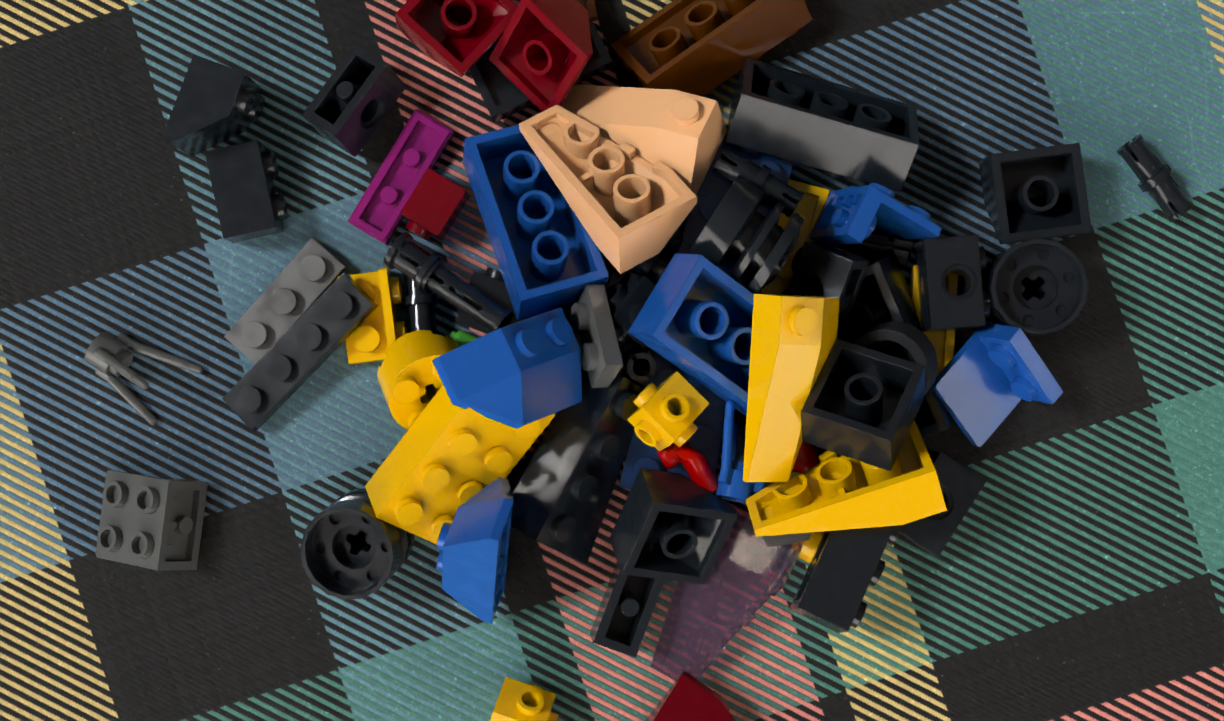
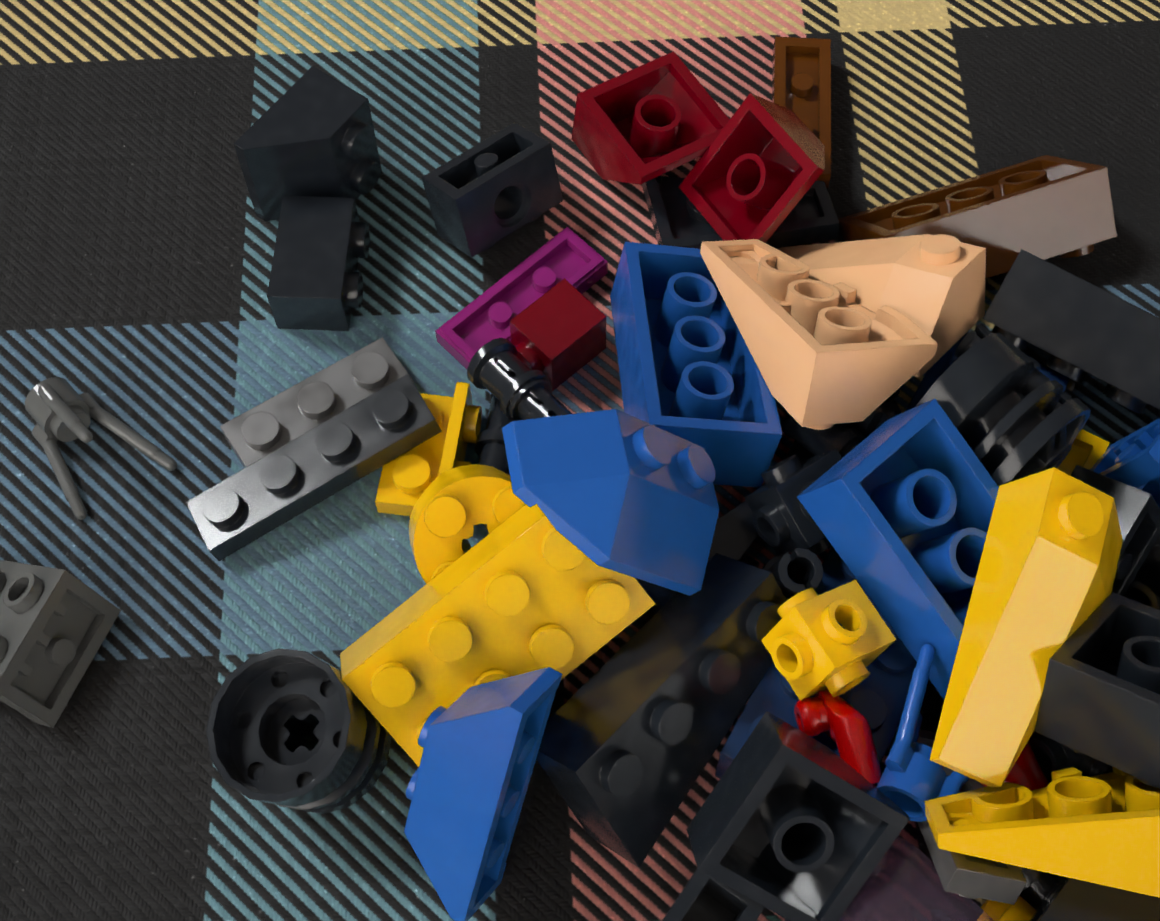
camera: 15 degrees right, 25 degrees down
dark grey plate [571,285,623,388] -> none

